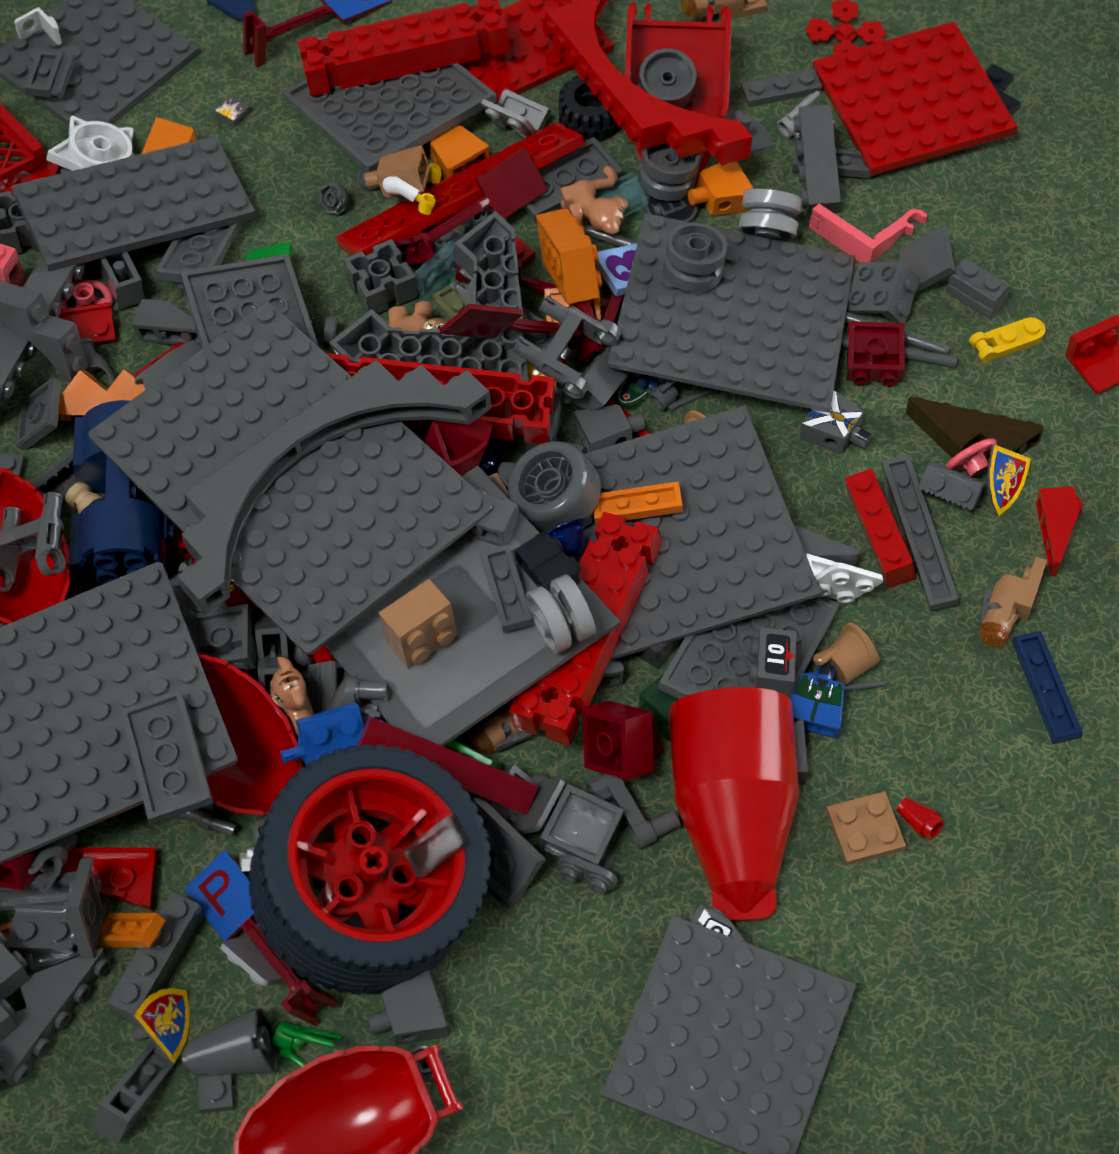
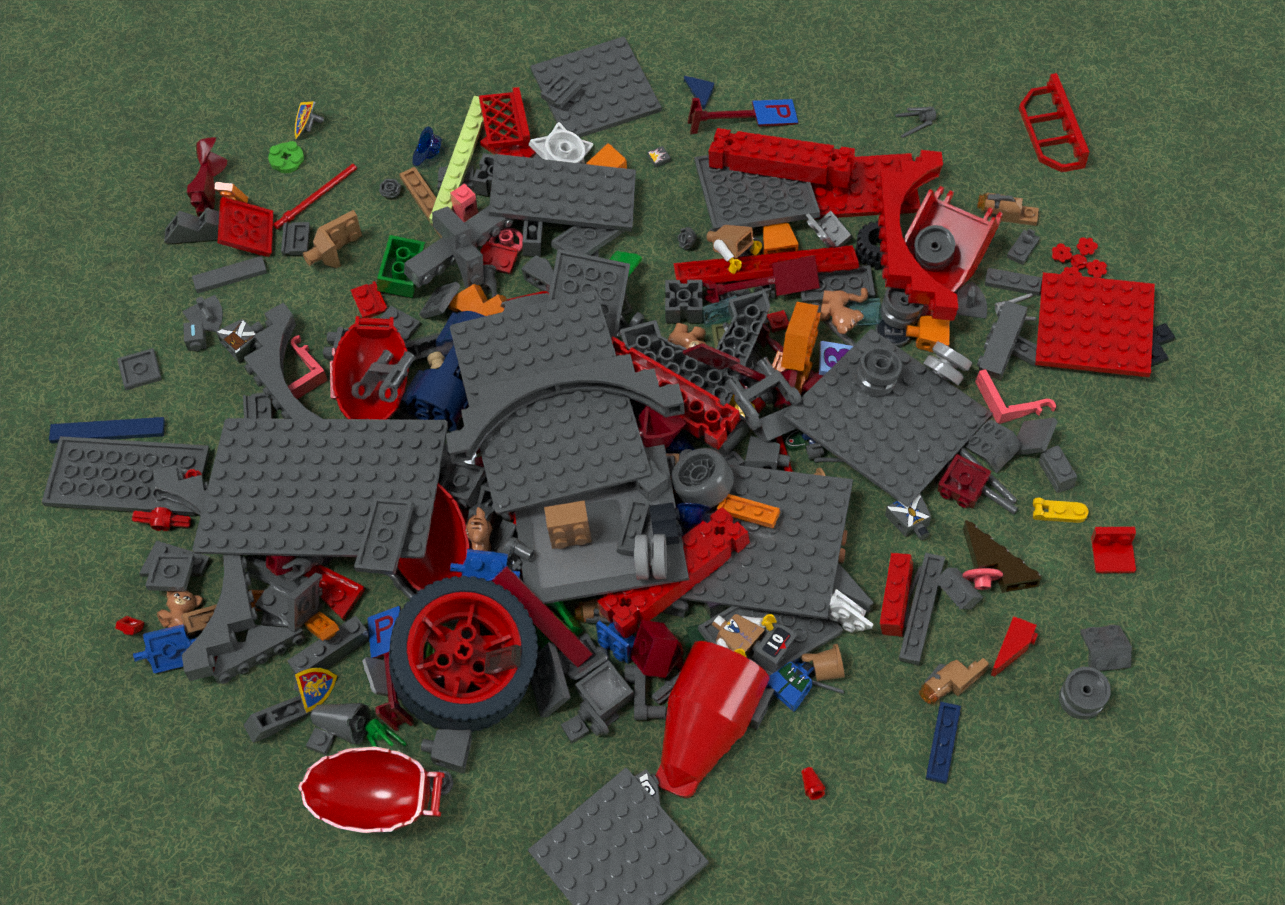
camera: 30 degrees right, 0 degrees up
white bracket [14,7,62,45] -> none
medium nougat plate [826,791,906,866] -> none
shield [981,444,1031,516] -> none
none -> dark grey plate [561,714,589,744]
none -> blue bracket [596,621,635,664]
none -> dark grey axle [652,671,681,704]
none -> medium nougat torso [712,614,777,658]
none -> dark grey plate [1007,229,1040,265]

